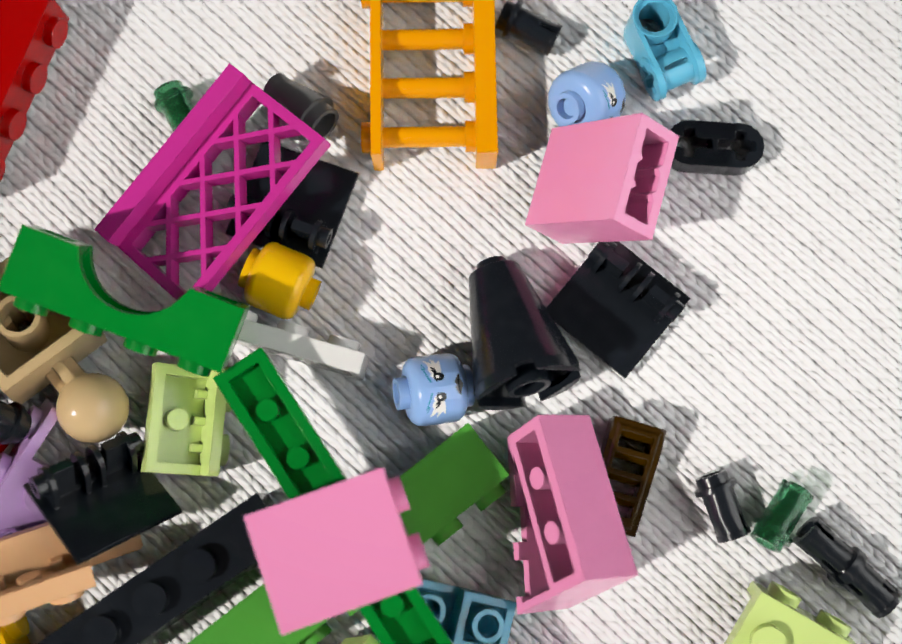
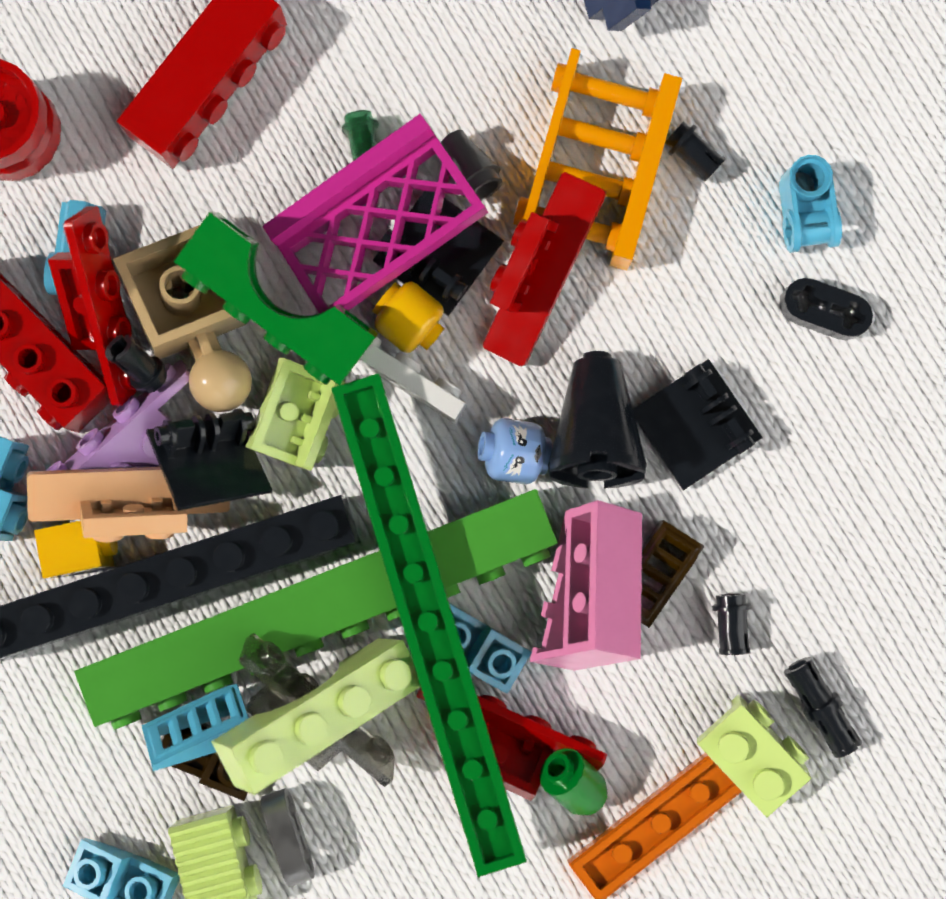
camera: 20 degrees right, 5 degrees up
bright pink brick [243,467,430,635] -> none
bright pink brick [525,113,679,244] -> none
light blue head [548,61,626,127] -> none
clear green pin [750,479,814,553] -> none
none -> red bracket [483,172,606,366]

